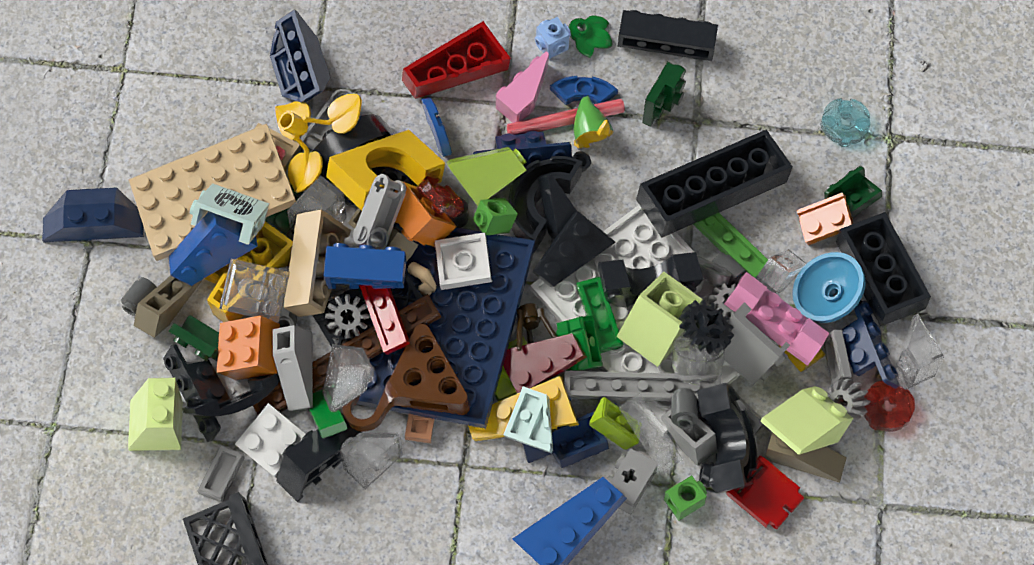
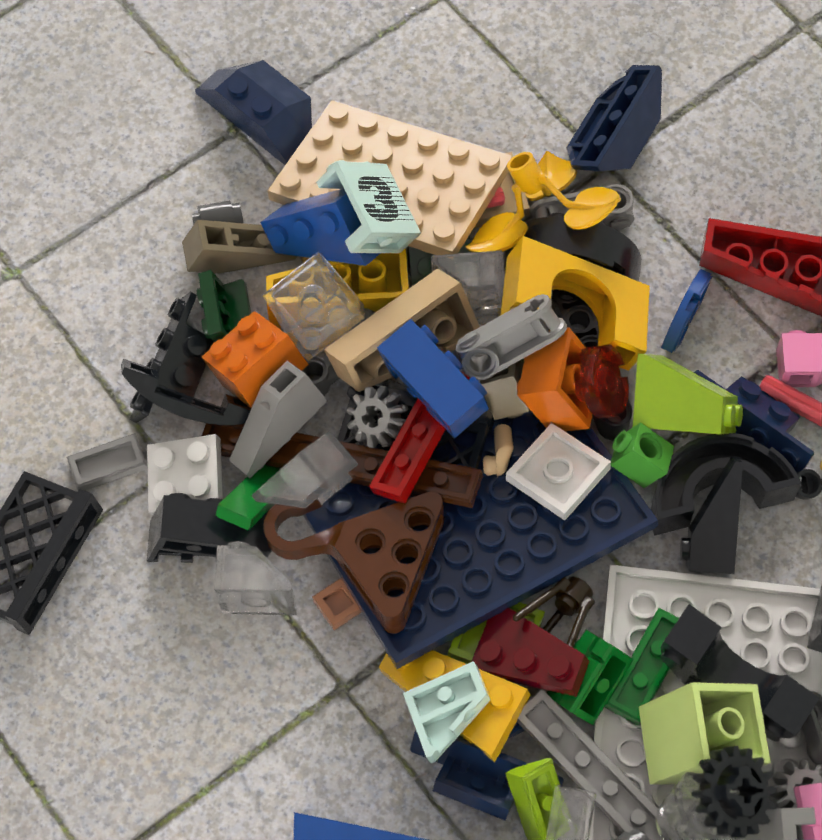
camera: 50 degrees right, 0 degrees up
yellowish green slope [128,378,183,451] -> none
black wing [532,211,616,287] -> none

